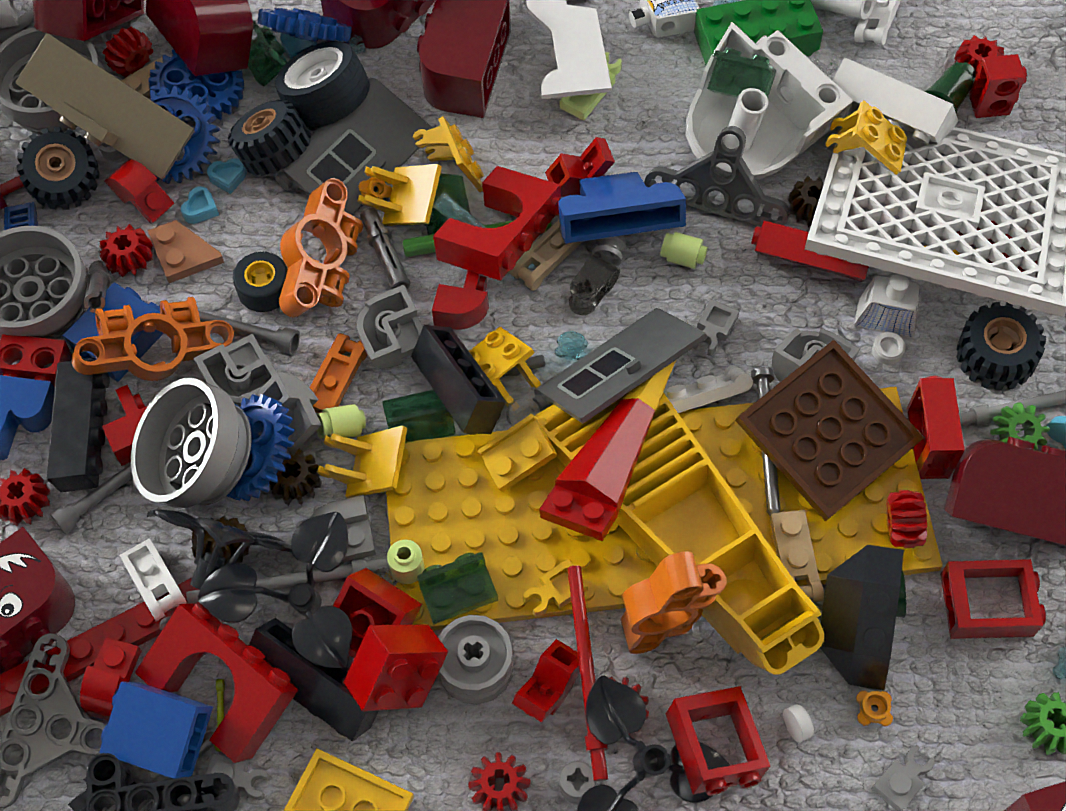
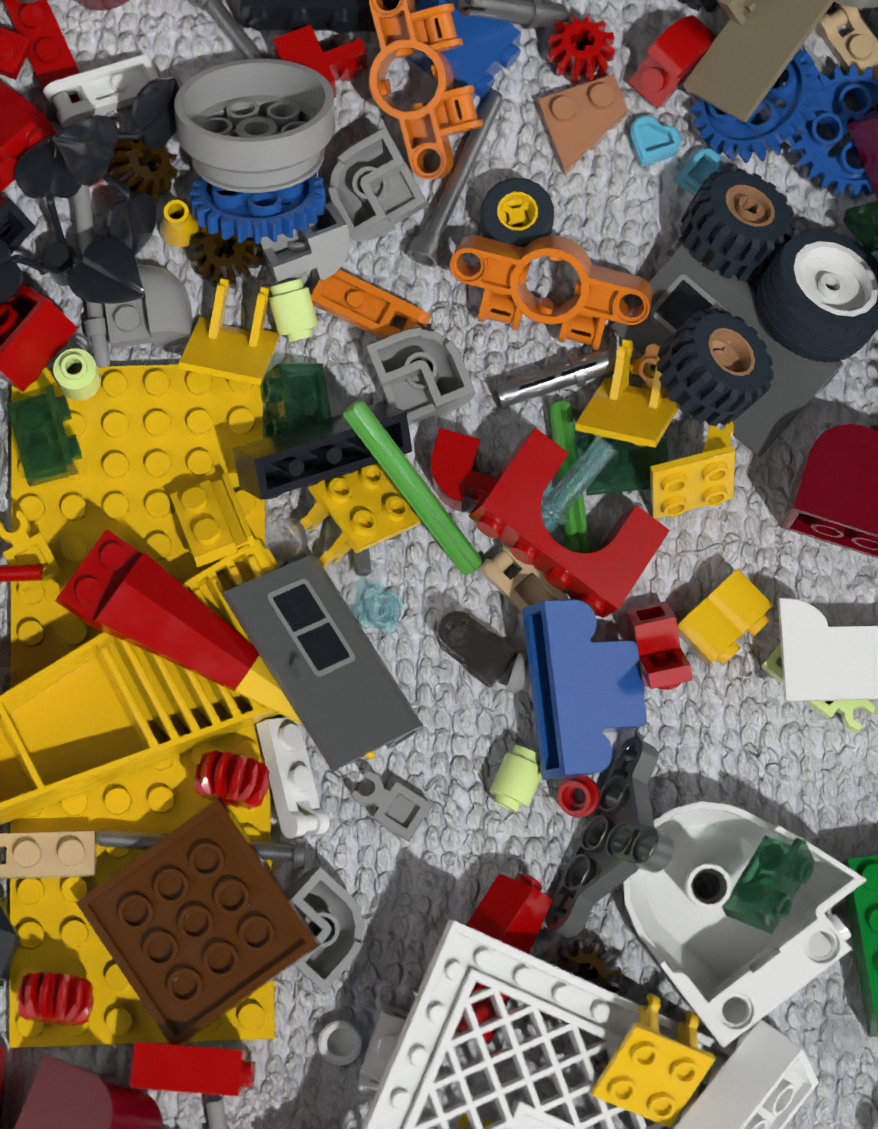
camera: 90 degrees right, 15 degrees up
none -> yellow cone [160,200,201,247]
none -> red gear [194,750,270,809]
none -> bright green axle [343,400,482,574]
none -> red plate [557,775,600,818]
none -> black wheel [656,308,774,426]
none -> yellow brick [677,569,774,667]

